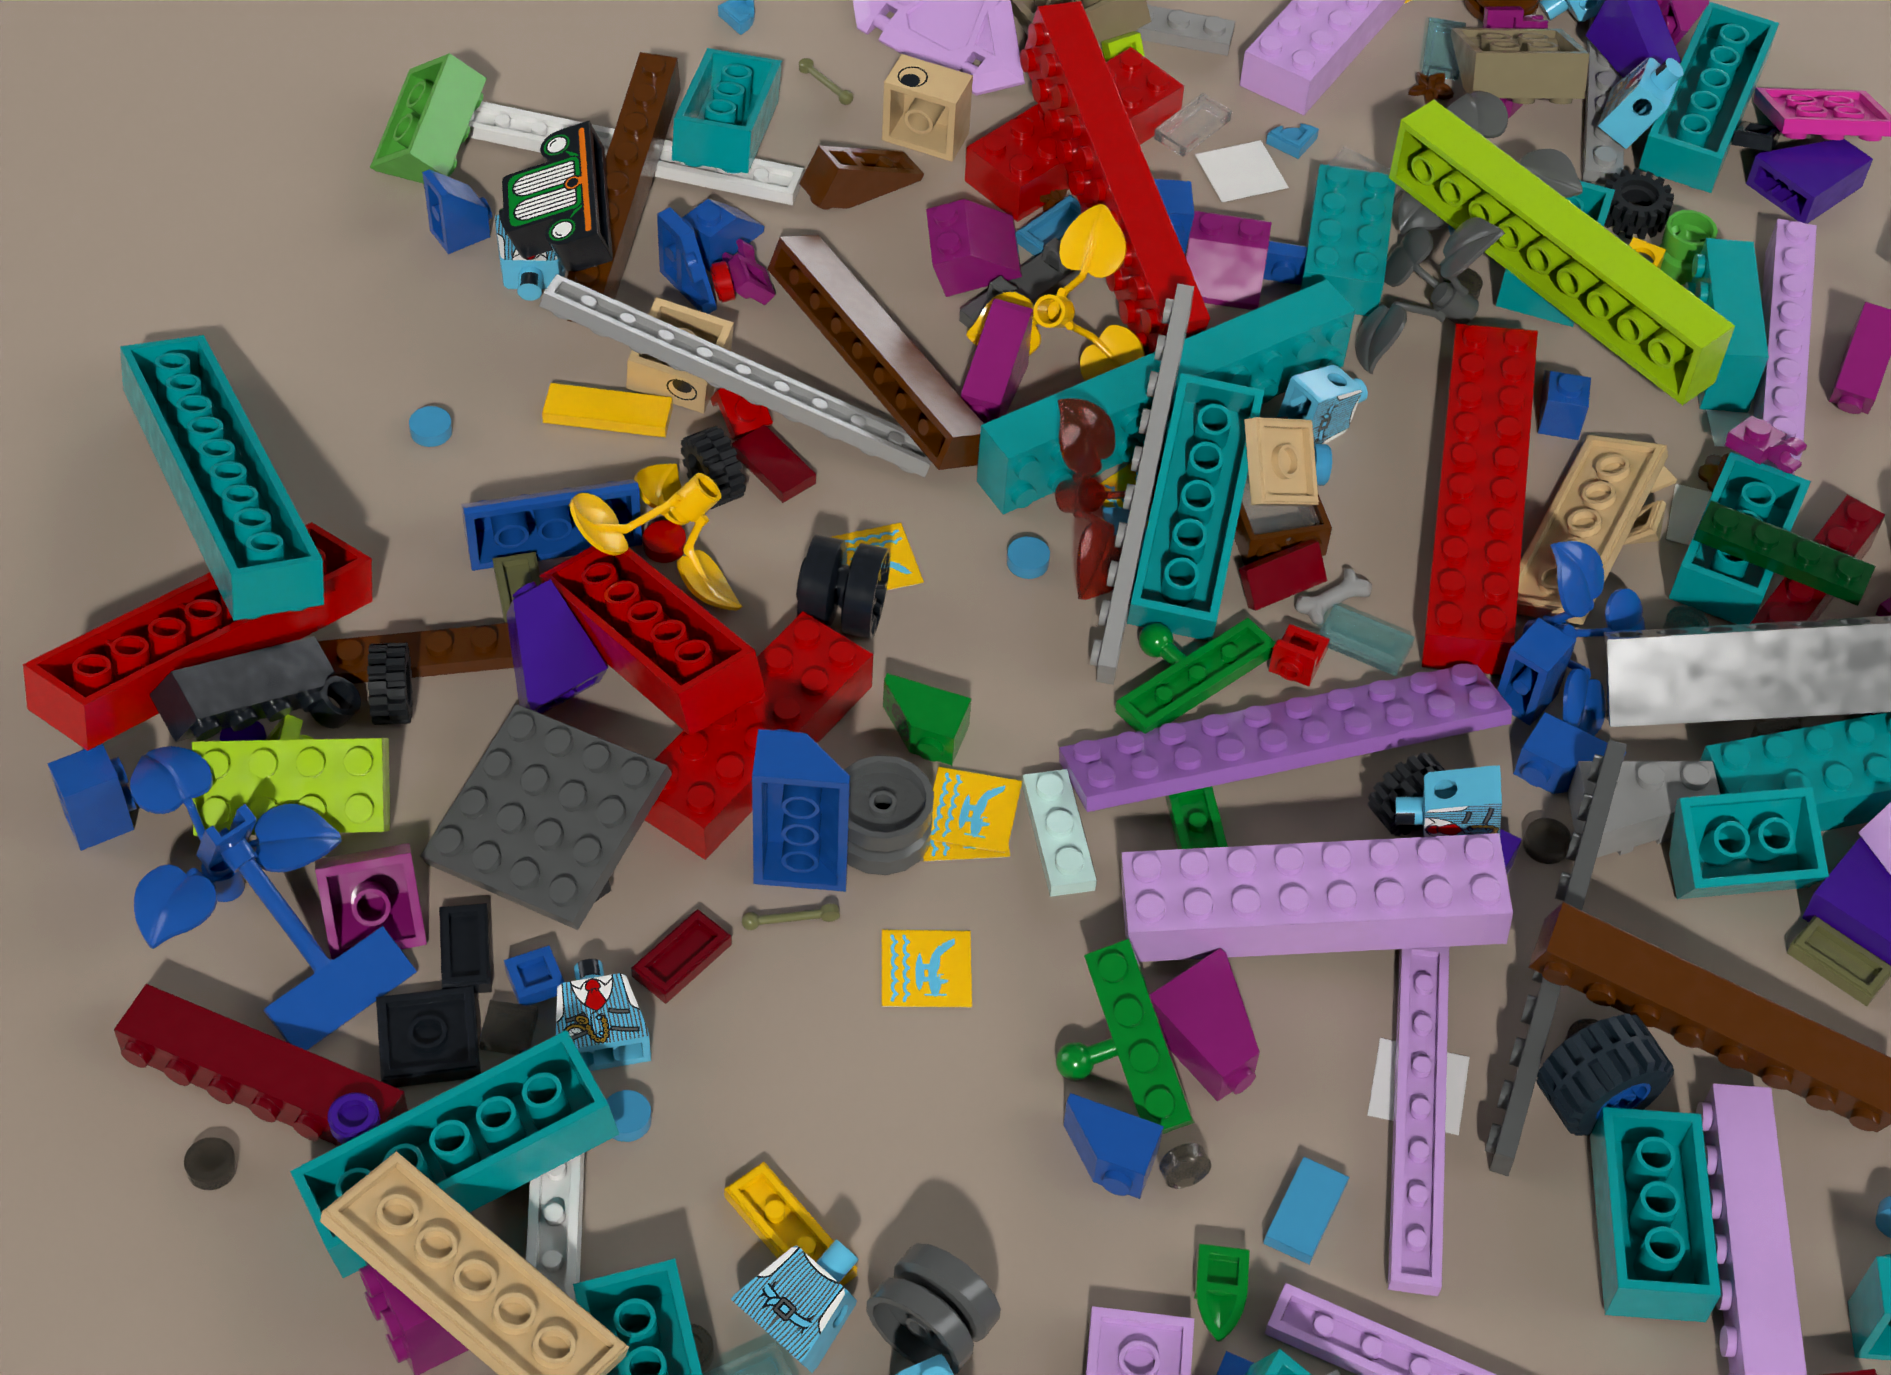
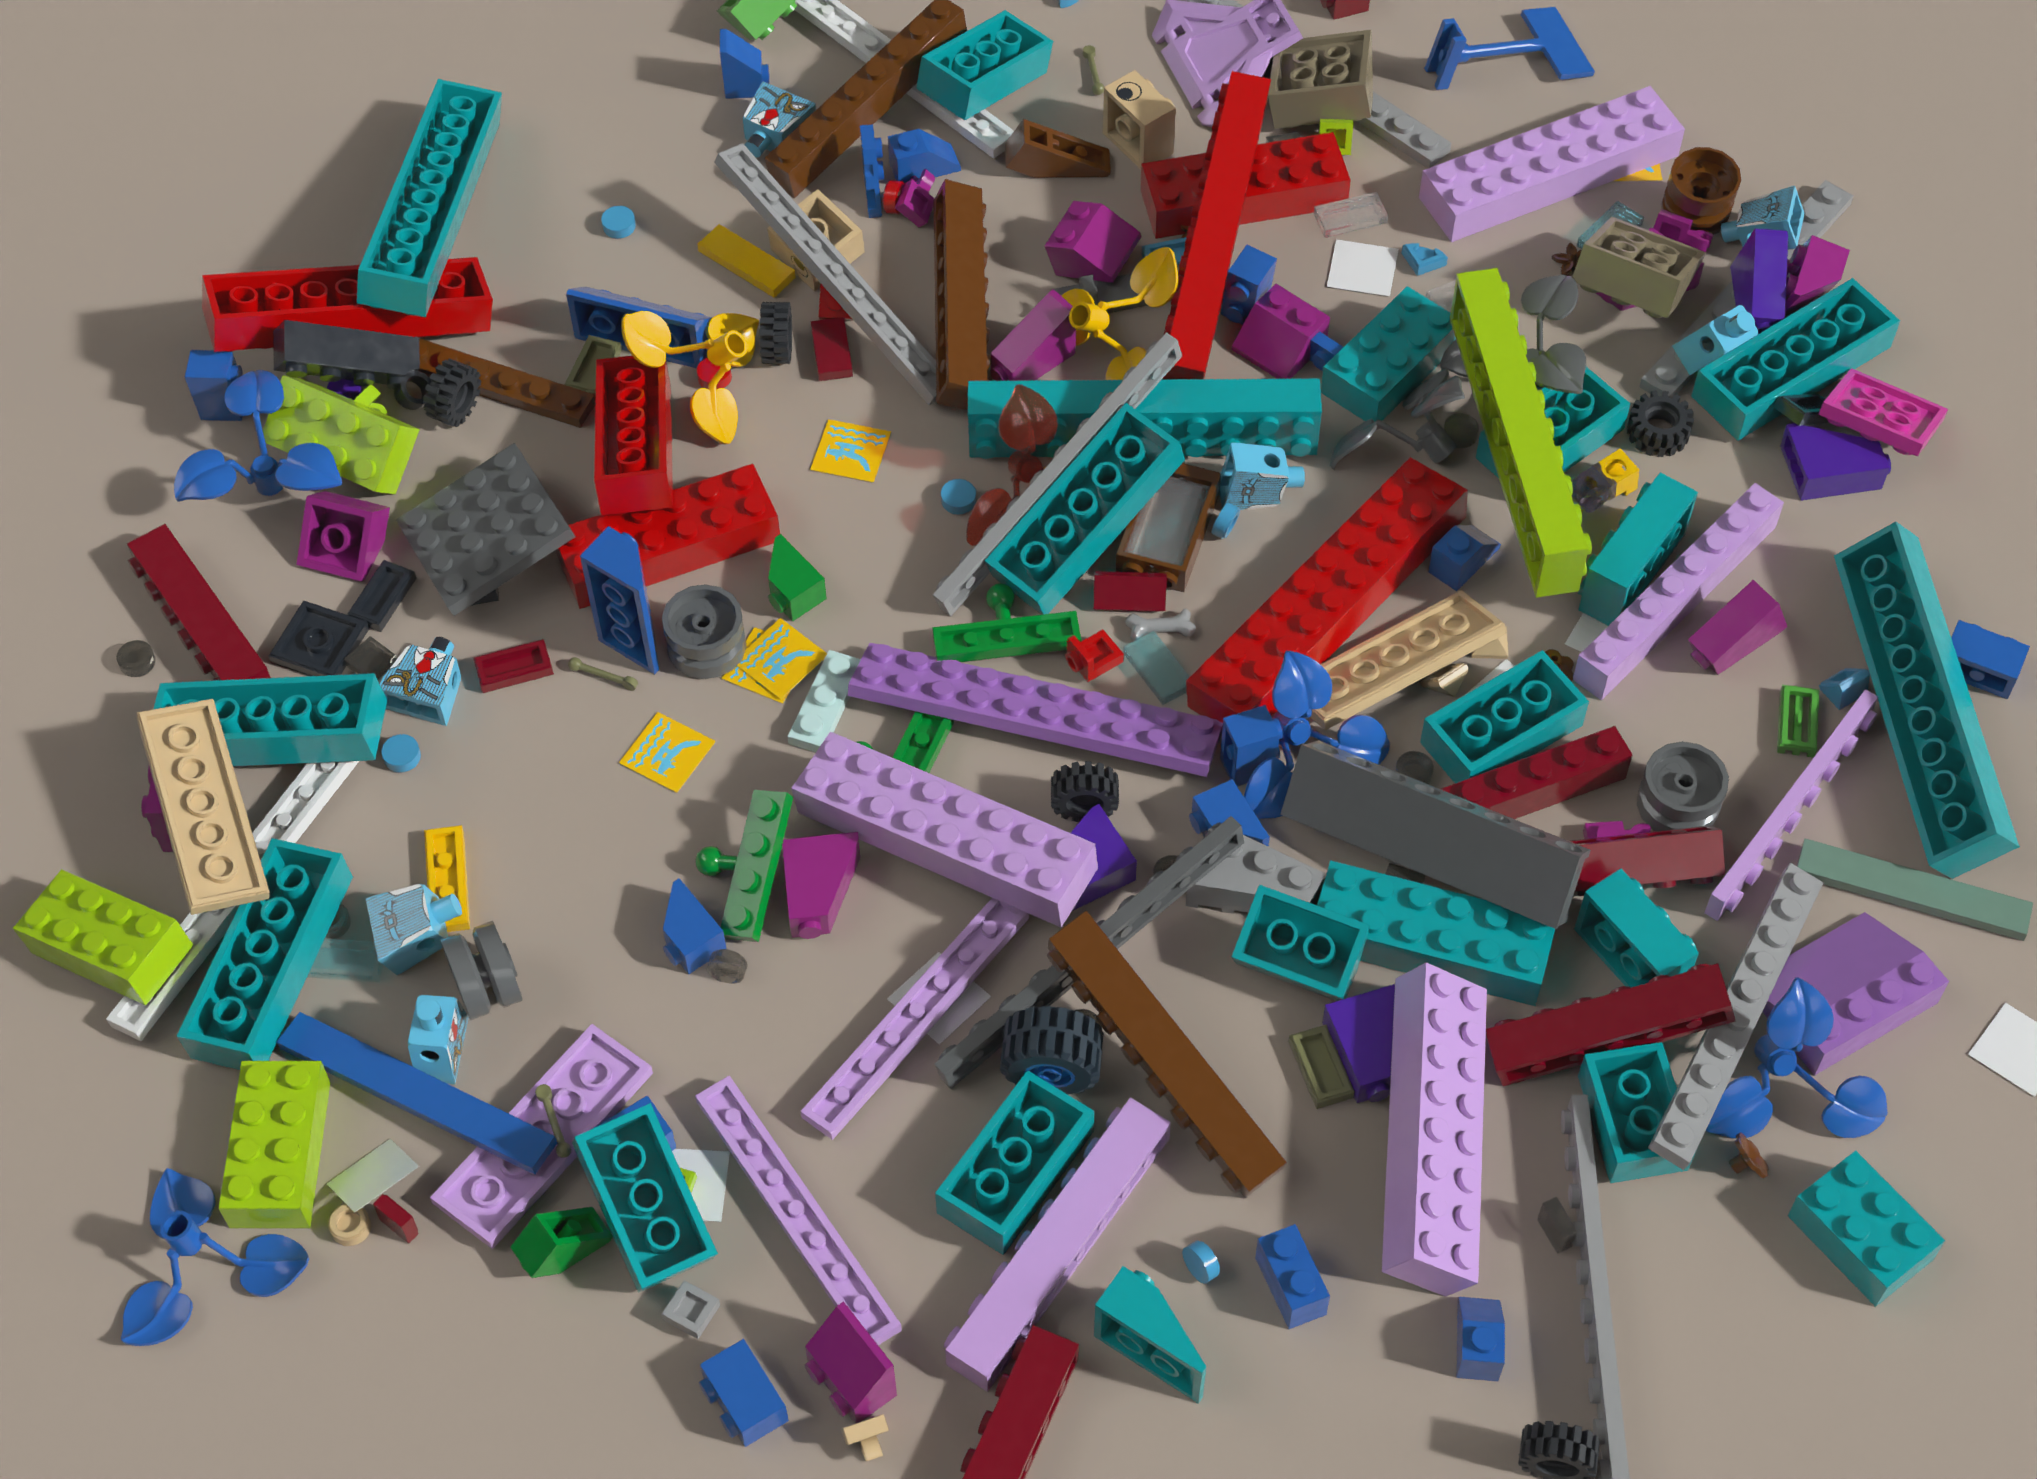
camera: 35 degrees right, 5 degrees up
blue piece [196,804,417,1050] -> none
dark purple tile [328,1093,381,1144] -> none
brick [499,121,613,272] -> none
blue plate [504,945,564,1008] -> none
dark purple slope [506,579,608,714] -> none
black wheel [796,534,891,639] -> none
green plate [1194,1244,1250,1342] -> none
tan tile [1244,417,1319,506] -> none
dark azure tile [1263,1157,1349,1265] -> none
medium azure torso [1395,766,1502,837] -> none
bright green wheel [1659,210,1718,285] -> none
dark green plate [1693,500,1876,606] -> none
magenta plate [1725,415,1807,474] -> none

